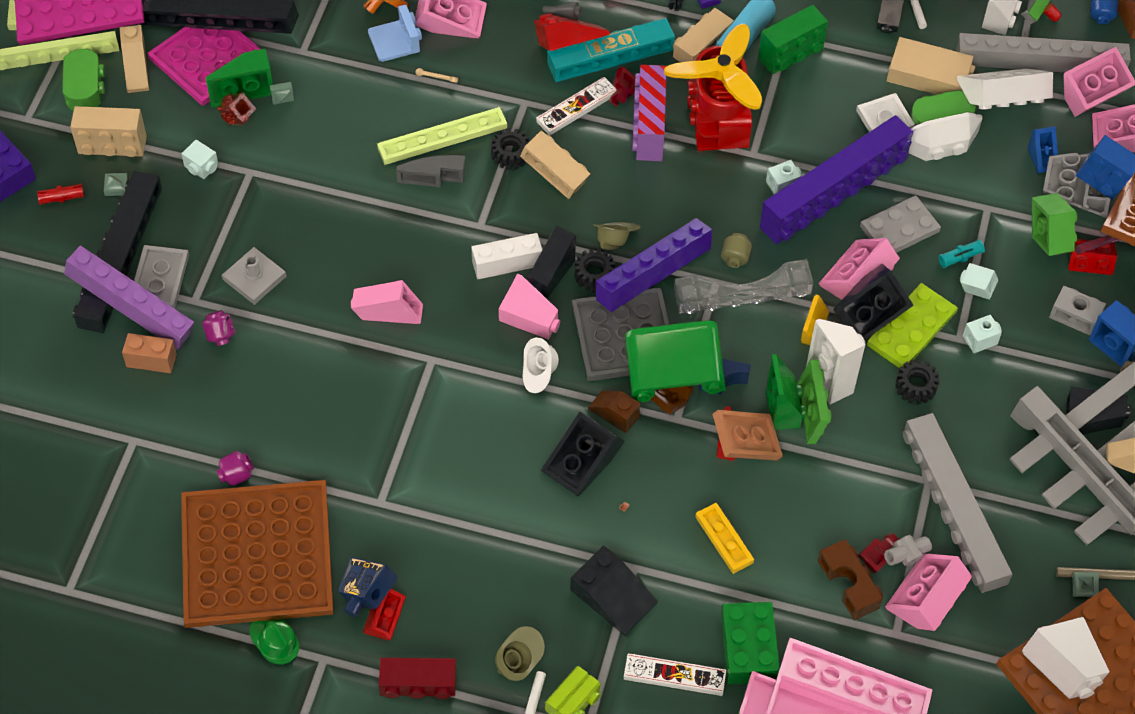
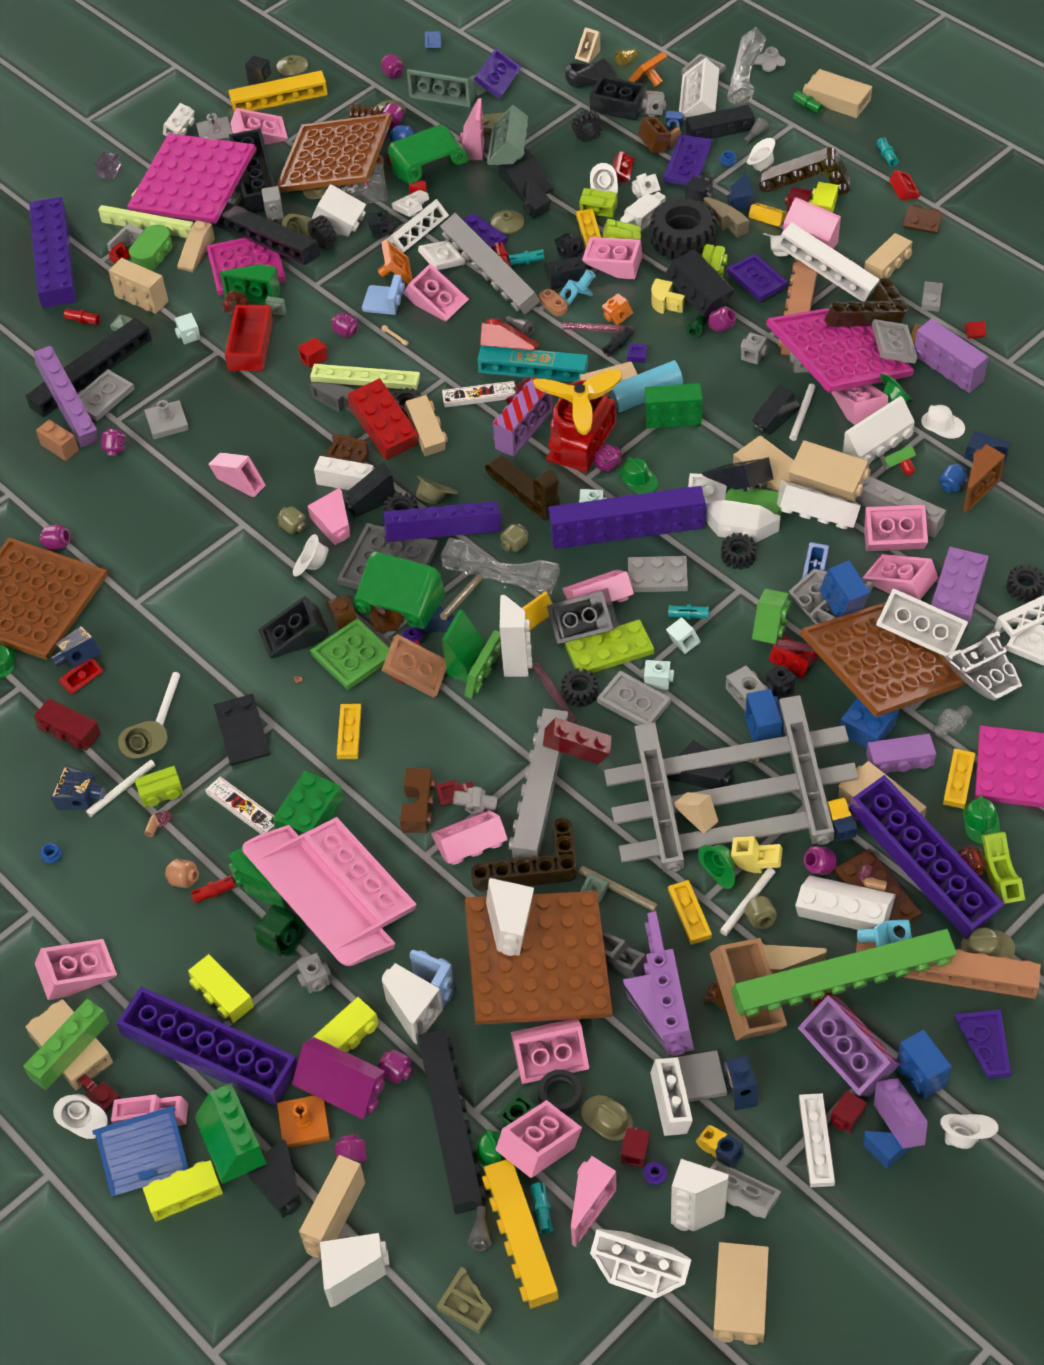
camera: 35 degrees right, 5 degrees down
none -> light grey bracket [107,224,144,251]
none -> red slope [109,242,130,264]
none -> white bar [156,672,180,725]
none -> red piece [225,305,273,371]
none -> olive head [277,506,306,535]
none -> red brick [298,337,328,369]
none -> bright green plate [310,618,389,690]
none -> reddish brown bracket [326,433,369,464]
none -> magenta head [331,312,359,338]
none -> red piece [348,378,418,460]
none -> dark purple plate [403,627,423,643]
none -> dark tan bar [440,574,483,620]
none -> dark brown beam [471,818,577,891]
none -> dark brown beam [485,455,560,520]
none -> clear pink bar [532,662,577,724]
none -> dark red brick [543,717,612,765]
none -> magenta head [593,444,622,472]
none -> light grey plate [597,671,671,725]
none -> green piece [619,456,658,494]
none -> black slope [702,457,774,492]
none -> black tyre [721,533,757,570]
none -> black brick [765,664,796,701]
none -> tan brick [788,440,871,502]

